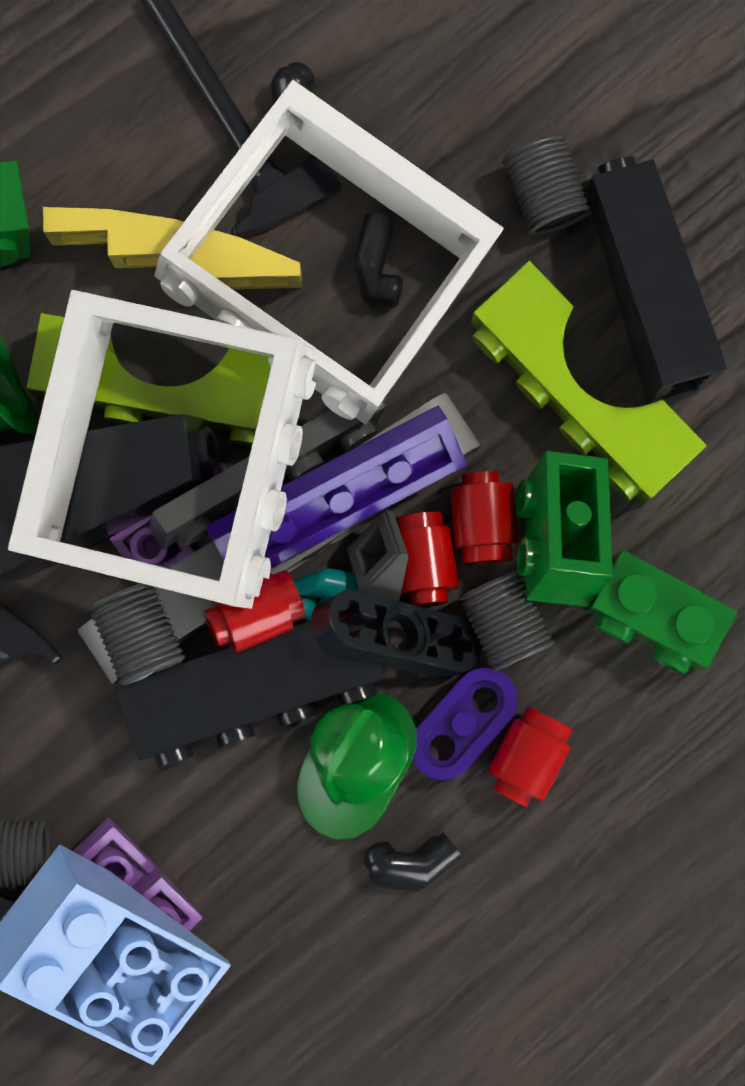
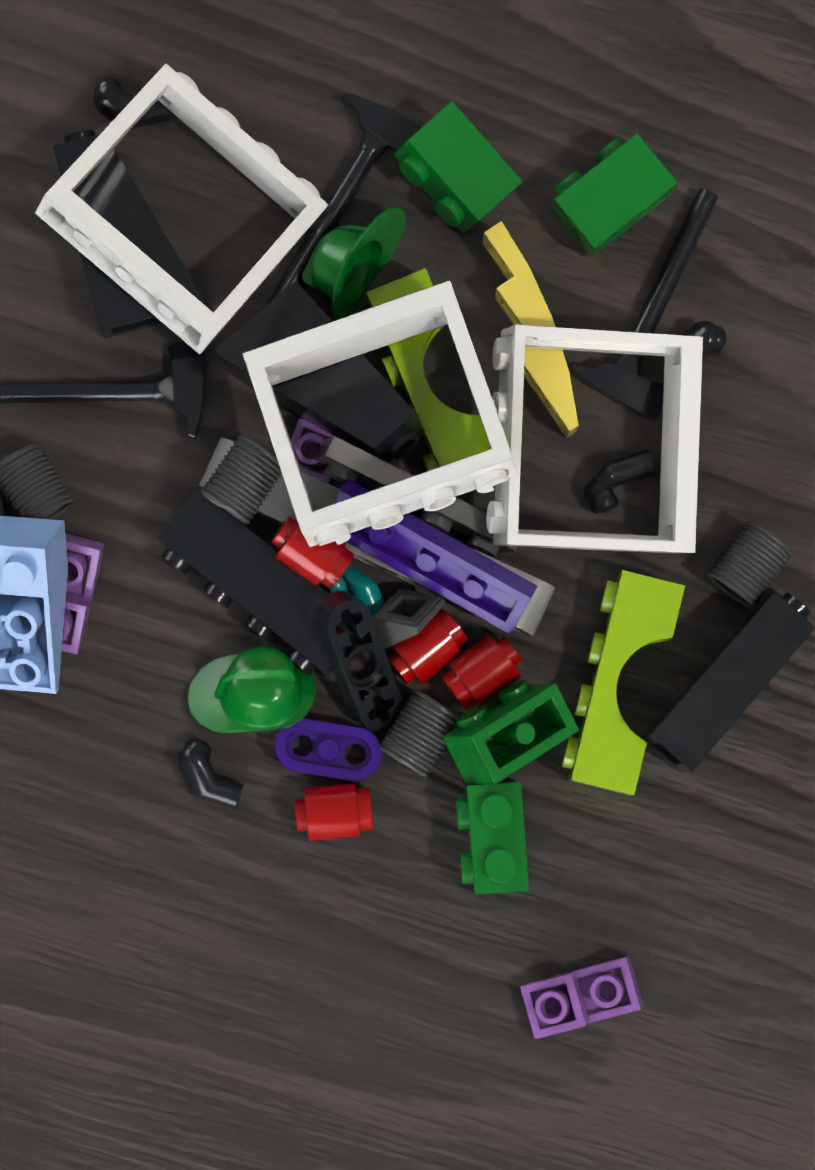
camera: 55 degrees right, 0 degrees up
none -> green brick [551,133,678,259]

